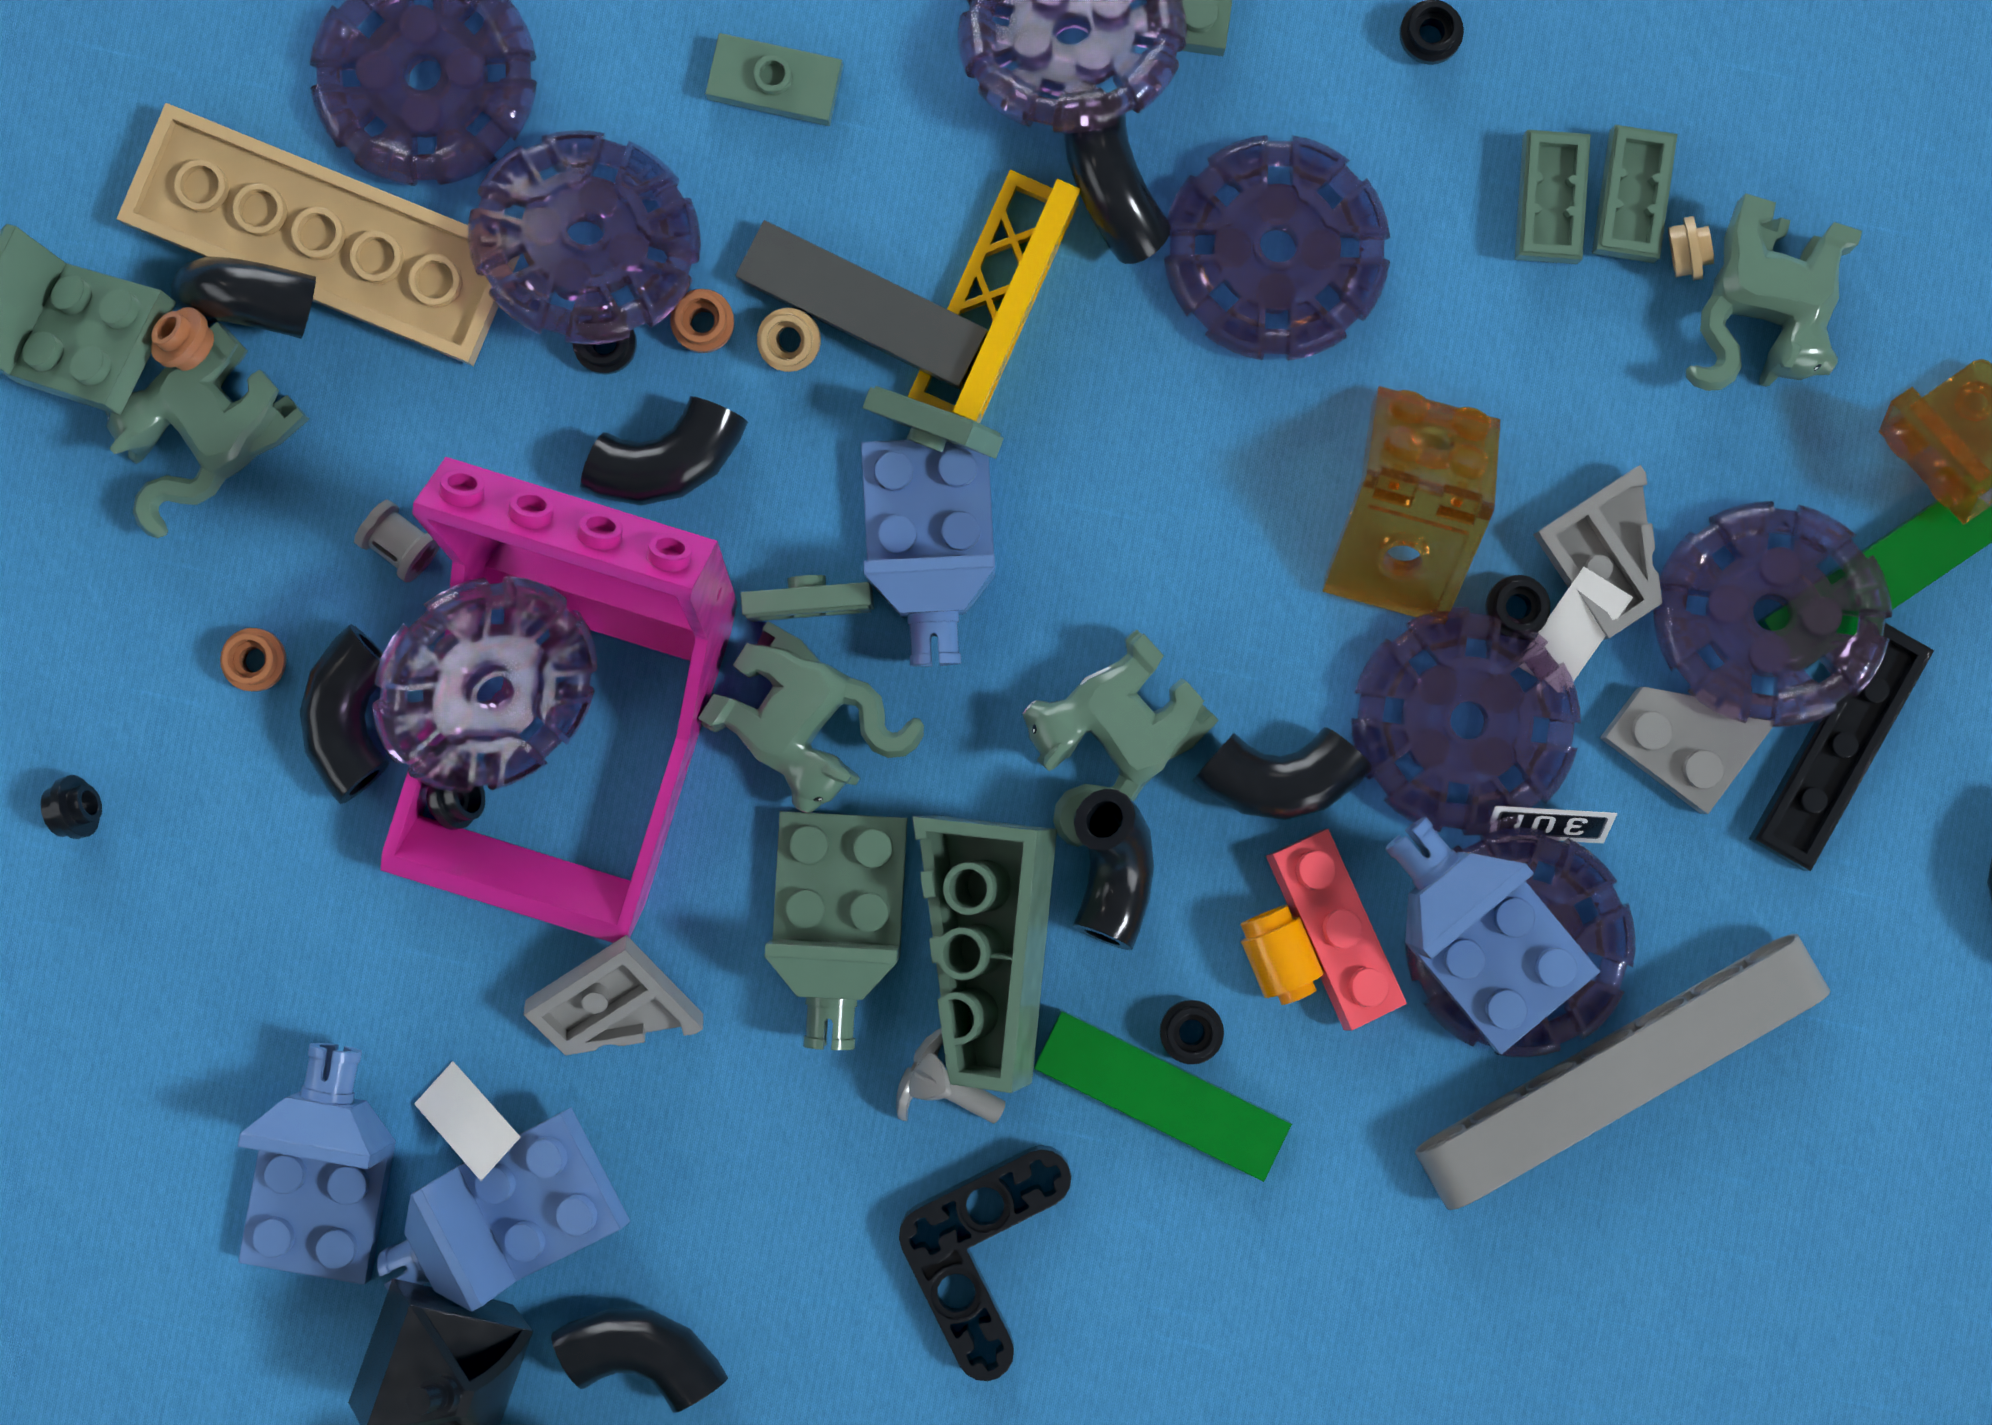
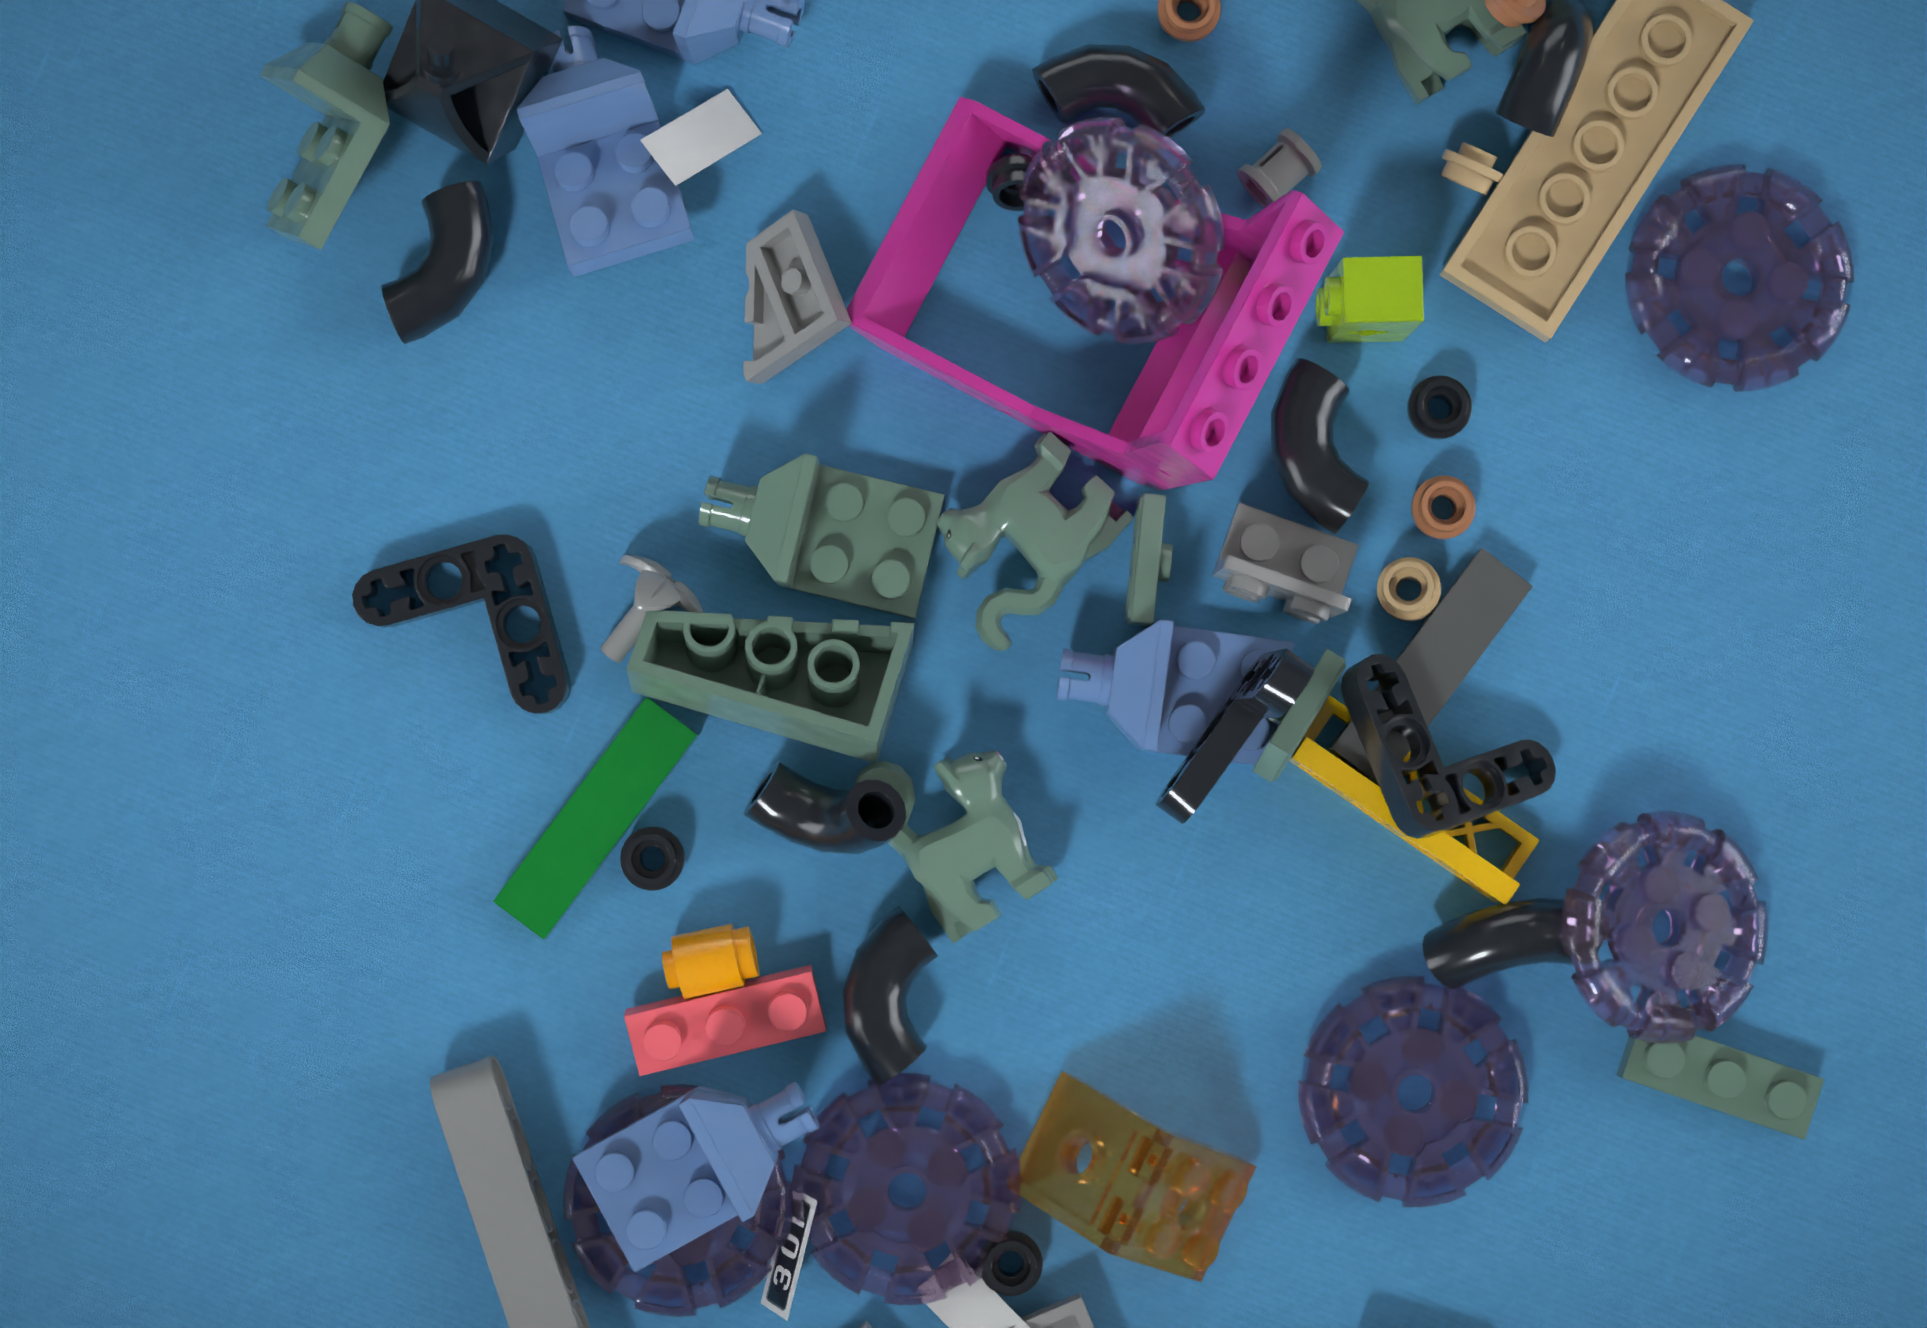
camera: 100 degrees right, 0 degrees up
clear purple plate [468,130,701,344] -> none
sand green plate [705,33,843,126] -> none
black plate [1399,0,1464,65] -> none
none -> black beam [1156,648,1315,824]
none -> light grey bracket [1212,503,1359,624]
none -> lime brick [1315,256,1424,343]
none -> black beam [1341,654,1556,839]
none -> tan plate [1441,142,1504,196]

